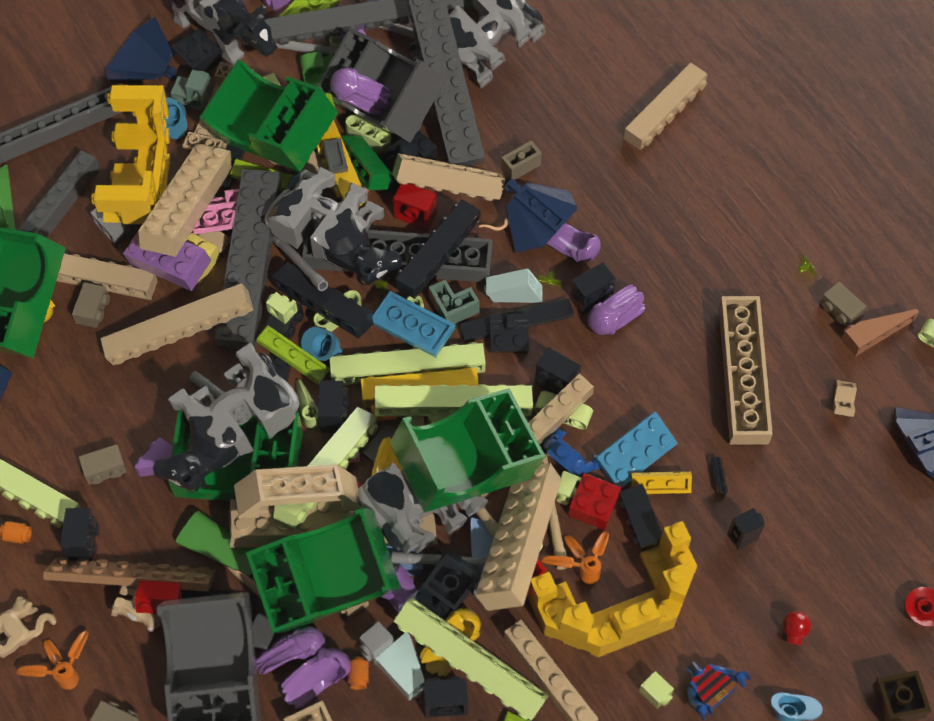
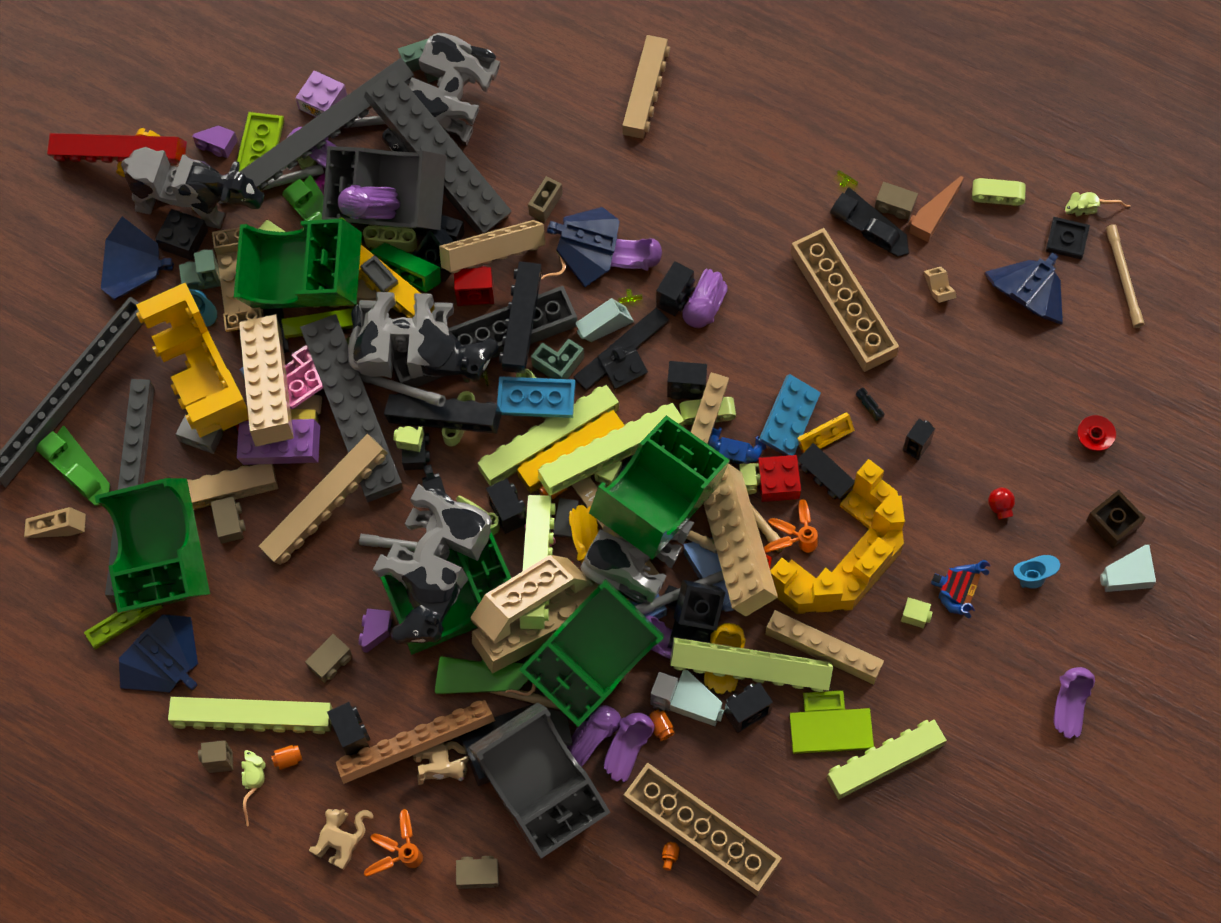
camera: 25 degrees left, 5 degrees up
red brick [135,580,182,614] -> none
lime tile [256,325,330,385] -> none
dark azure piece [301,327,343,361] -> none
none -> black panel [830,187,909,257]

